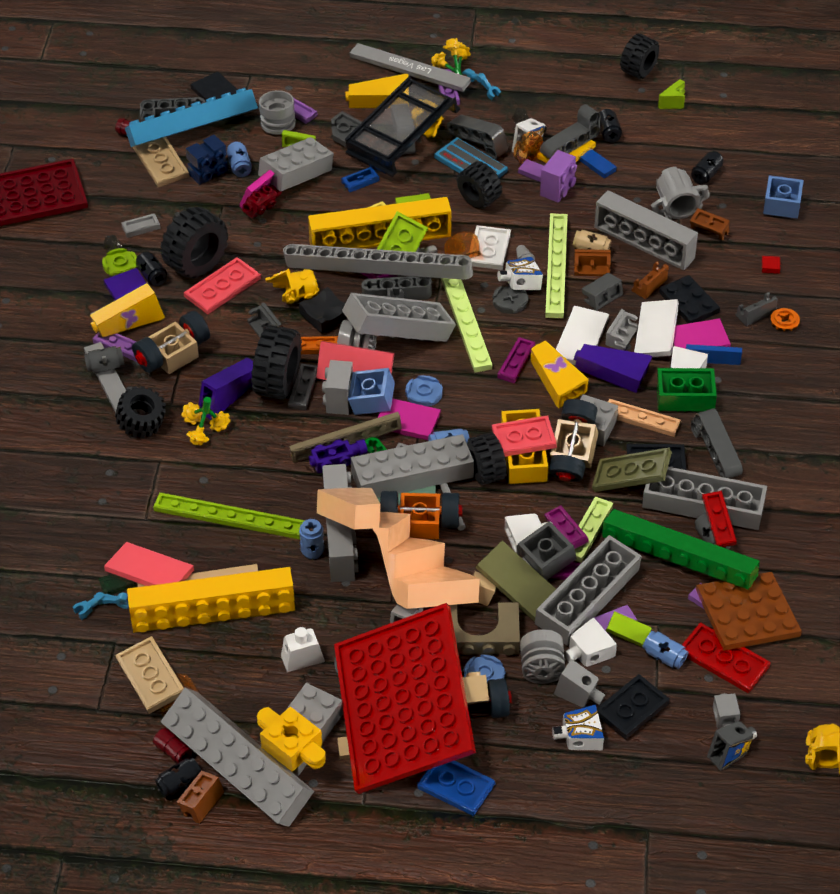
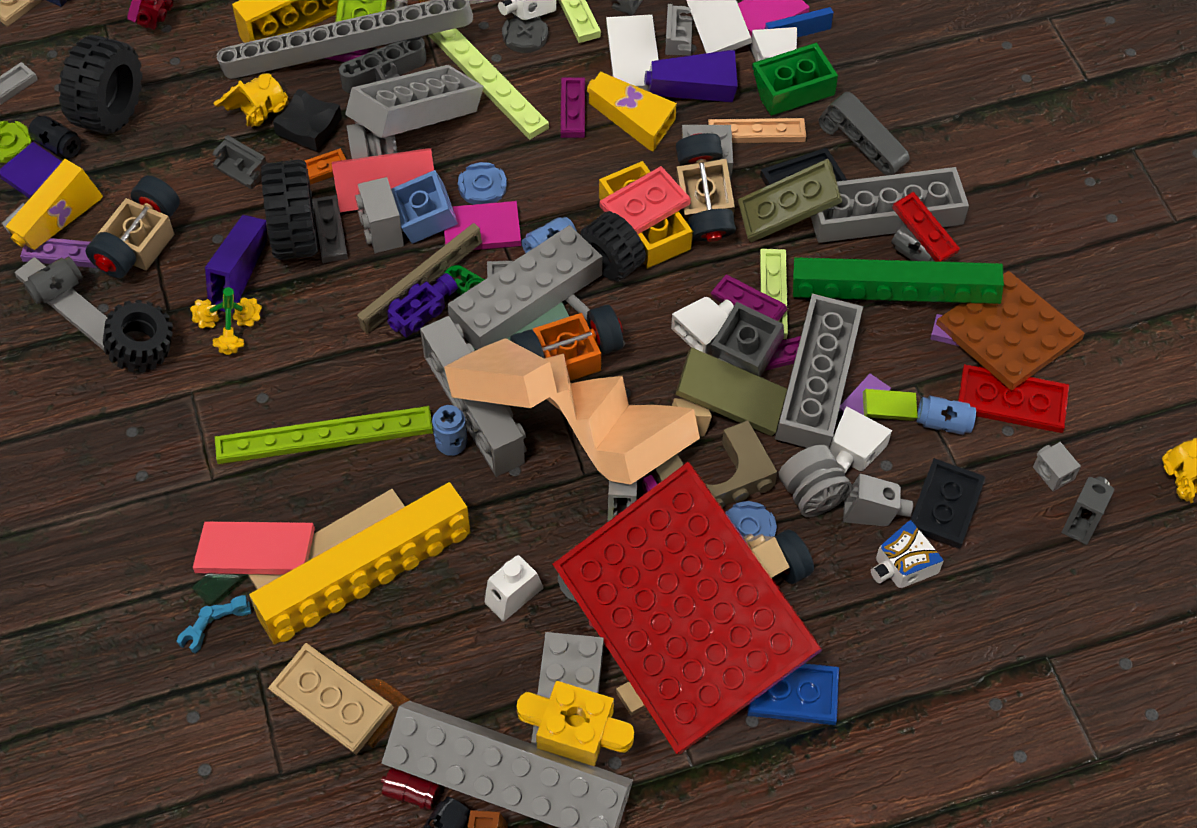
camera: 25 degrees left, 10 degrees up
coral tile [184,257,261,315] -> none

